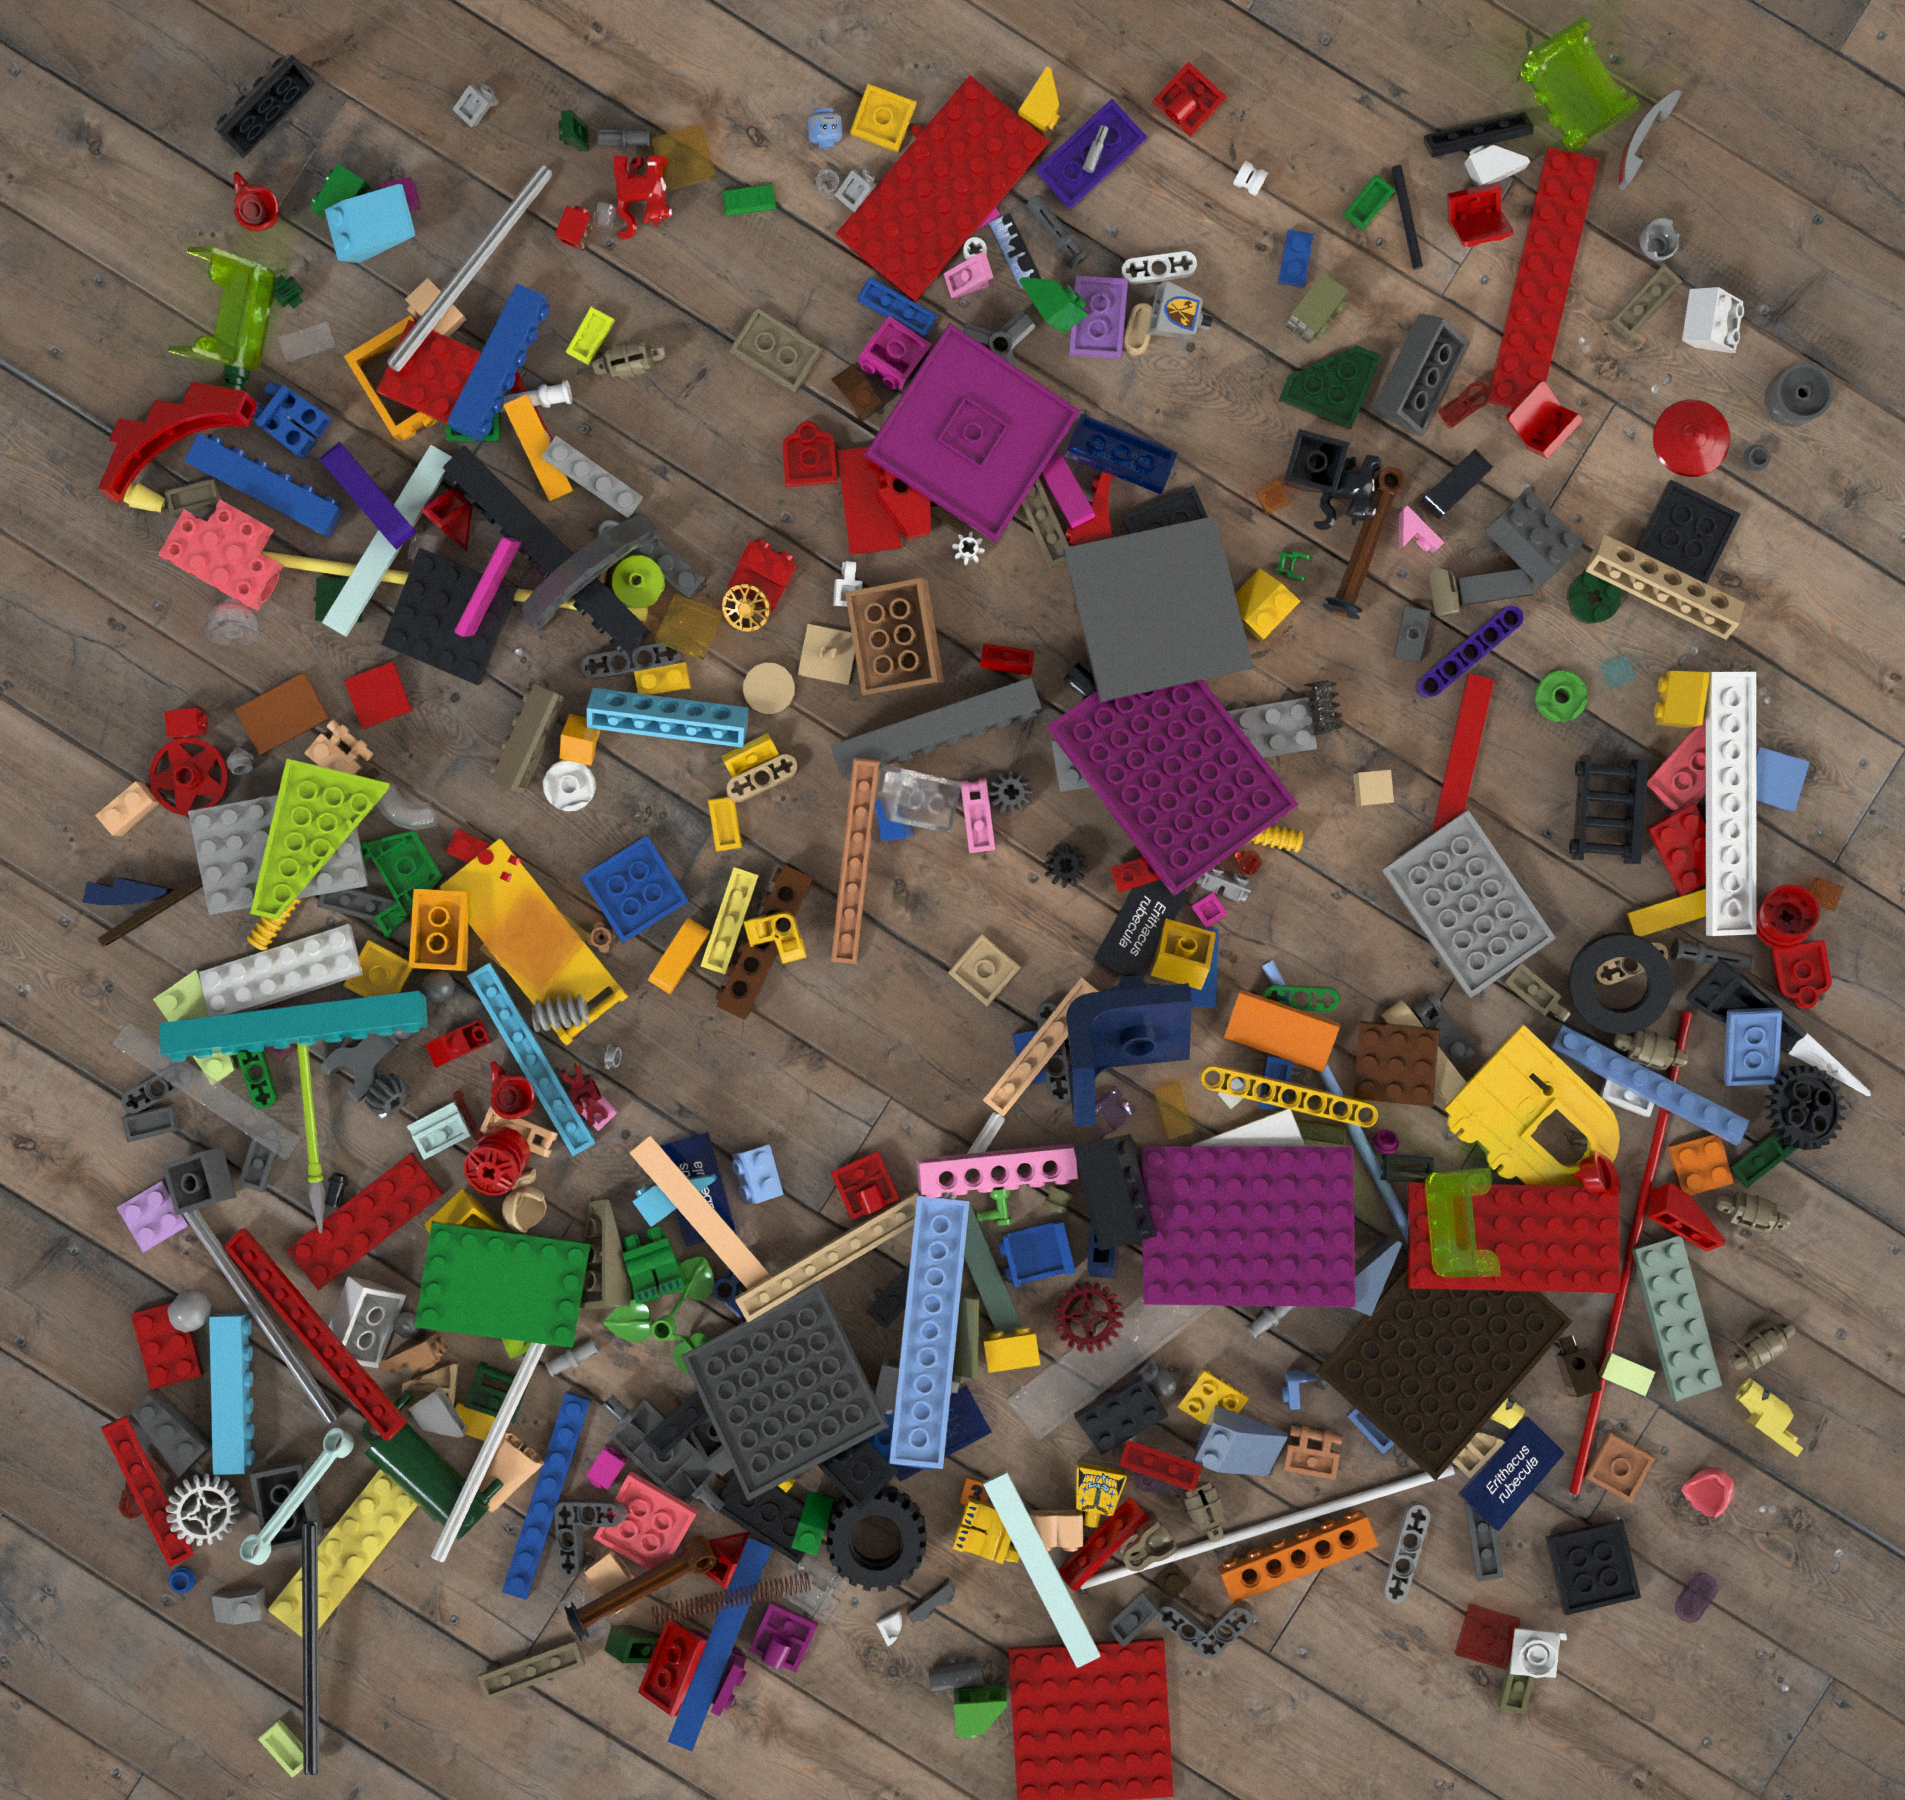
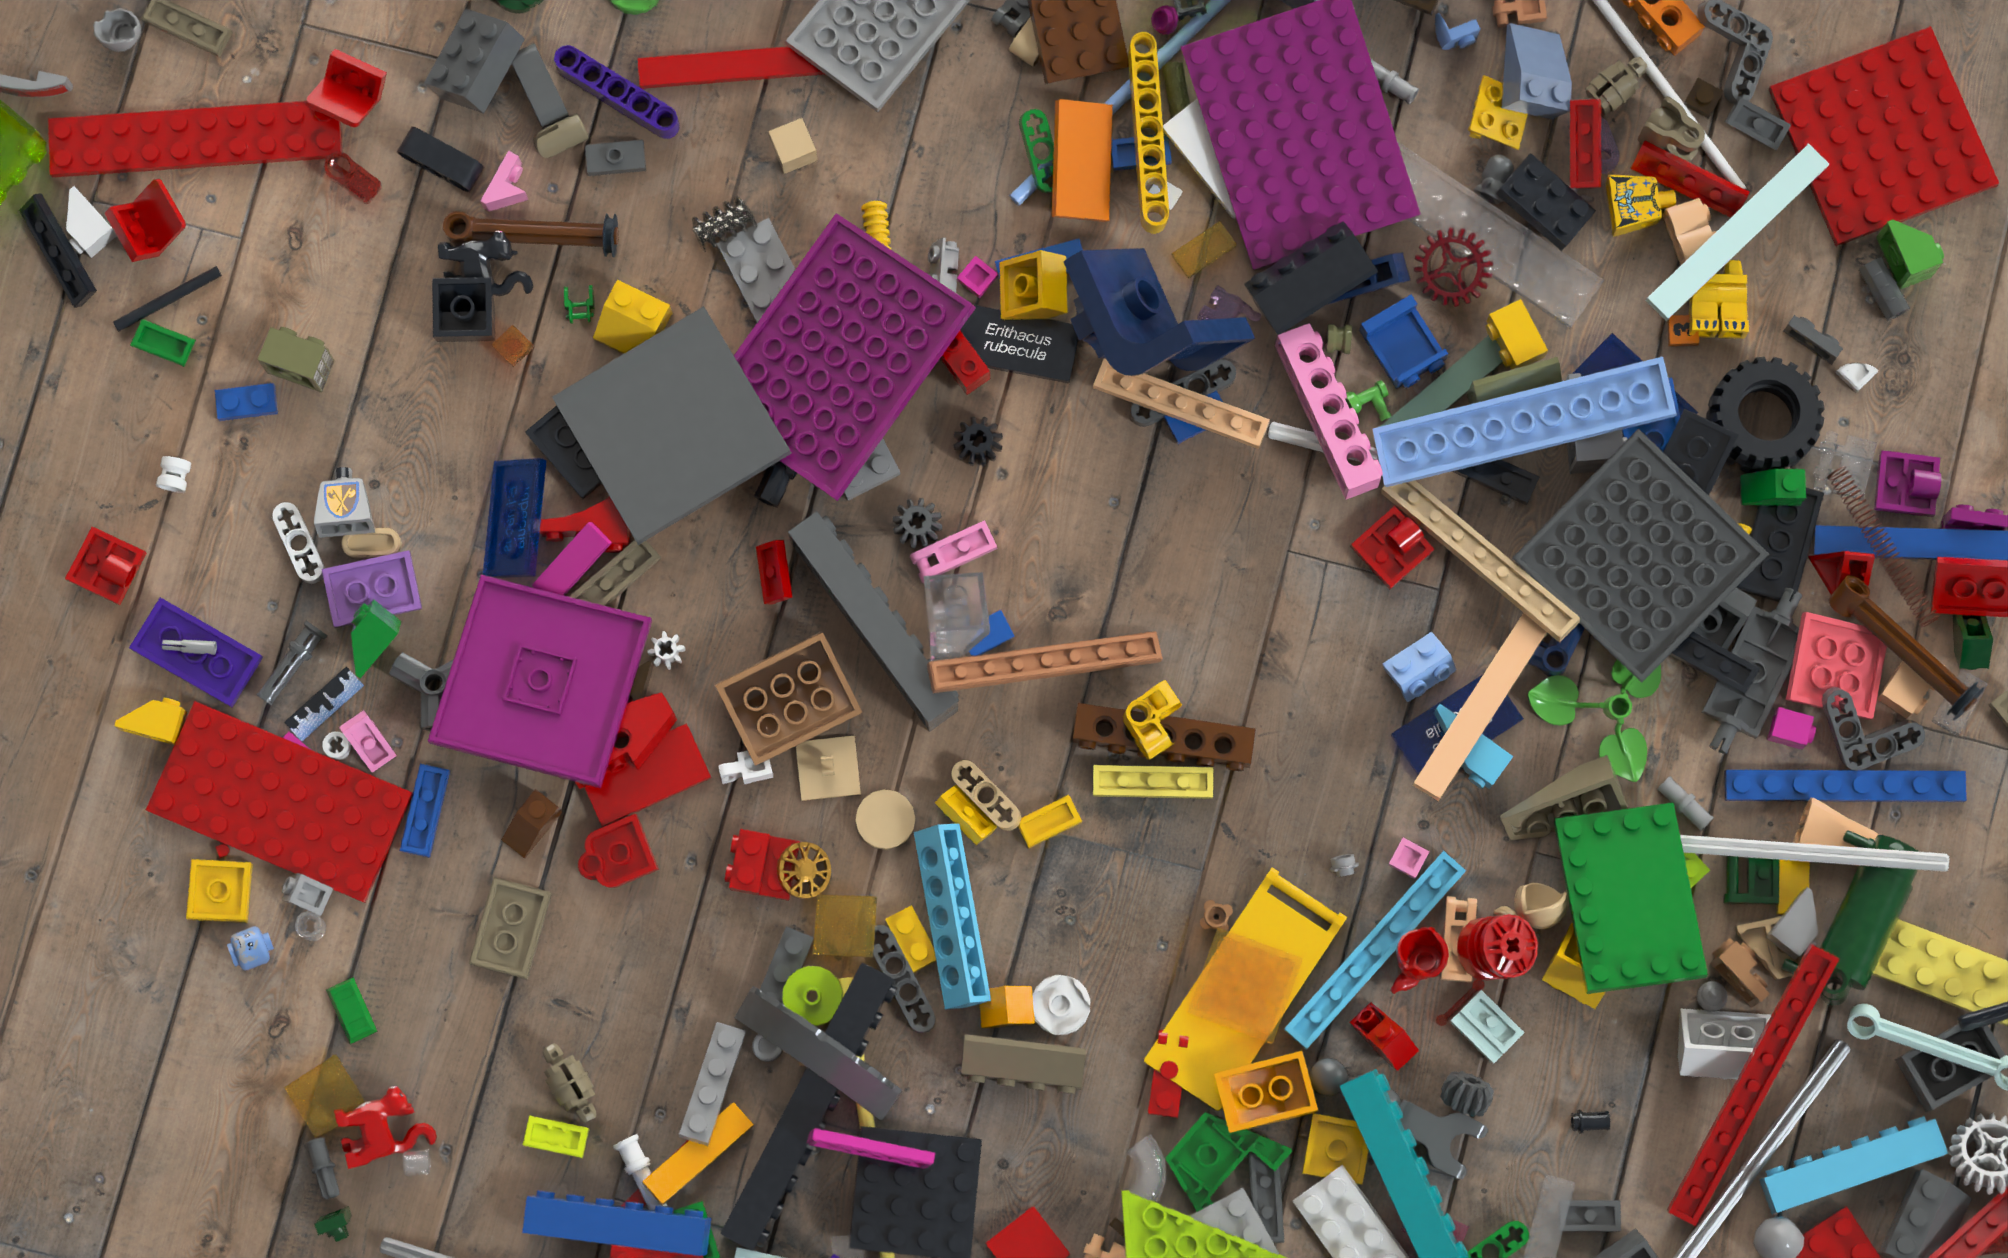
camera: 105 degrees left, 10 degrees down
red plate [286,1153,444,1291] -> none
lime piece [297,1043,325,1233] -> none
red slope [421,487,473,551] -> none
light grey piece [532,993,590,1032] -> none
red brick [555,206,594,251] -> none
dark red pin [561,1062,608,1126] -> none
blue plate [581,835,690,943] -> none
green hips [622,1226,688,1305] -> none
light orange beam [648,917,711,995] -> none
dark pink plate [858,316,932,391] -> none
tan tile [948,933,1021,1007] -> none
clear red plate [1235,850,1263,877] -> none
dark green plate [1278,346,1381,430] -> none
dark grey slope [1373,313,1469,436] -> none

